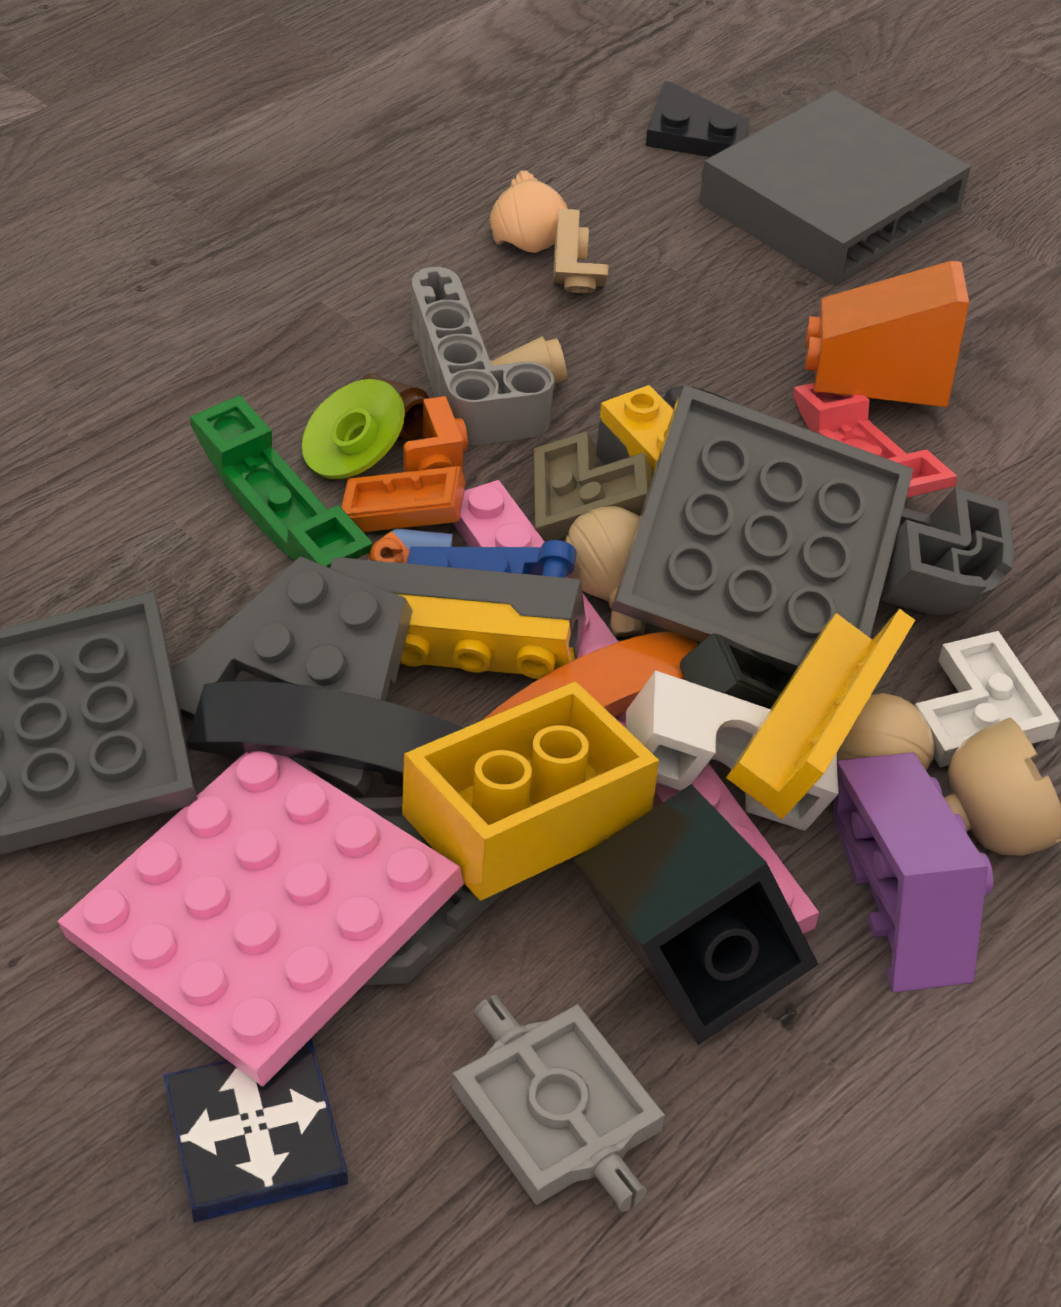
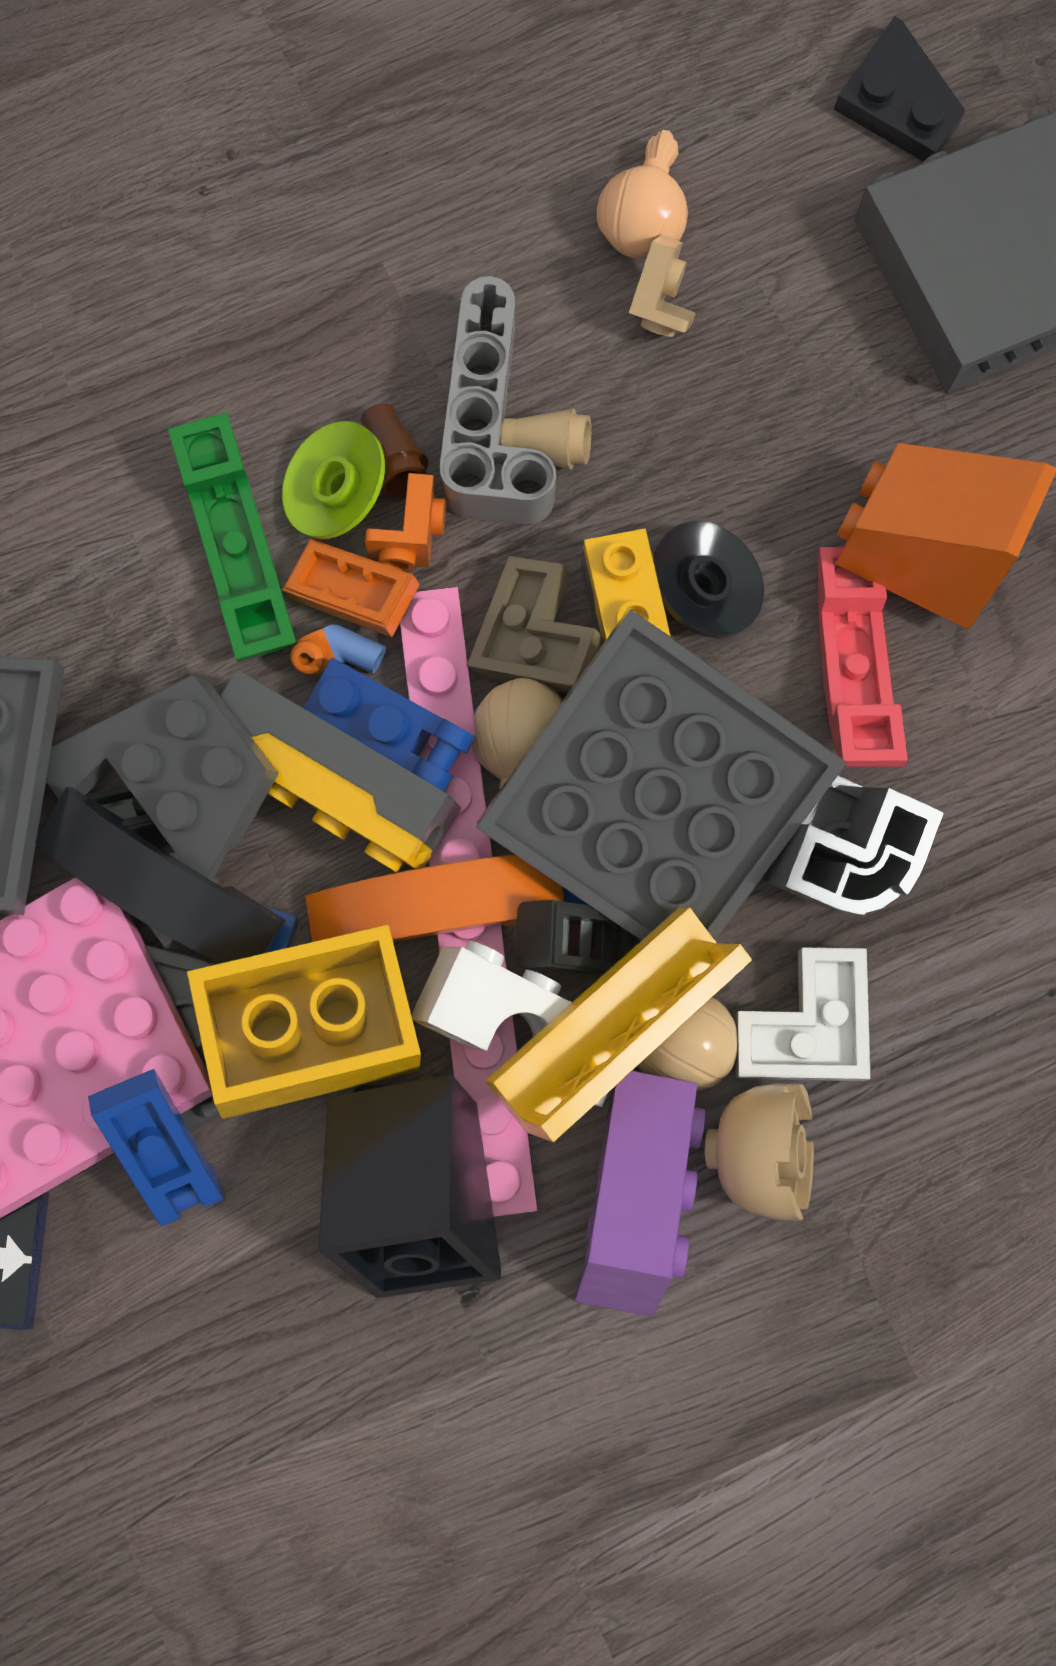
camera: 20 degrees right, 30 degrees up
light grey plate [452,995,665,1212] -> none
none -> blue plate [88,1069,225,1227]

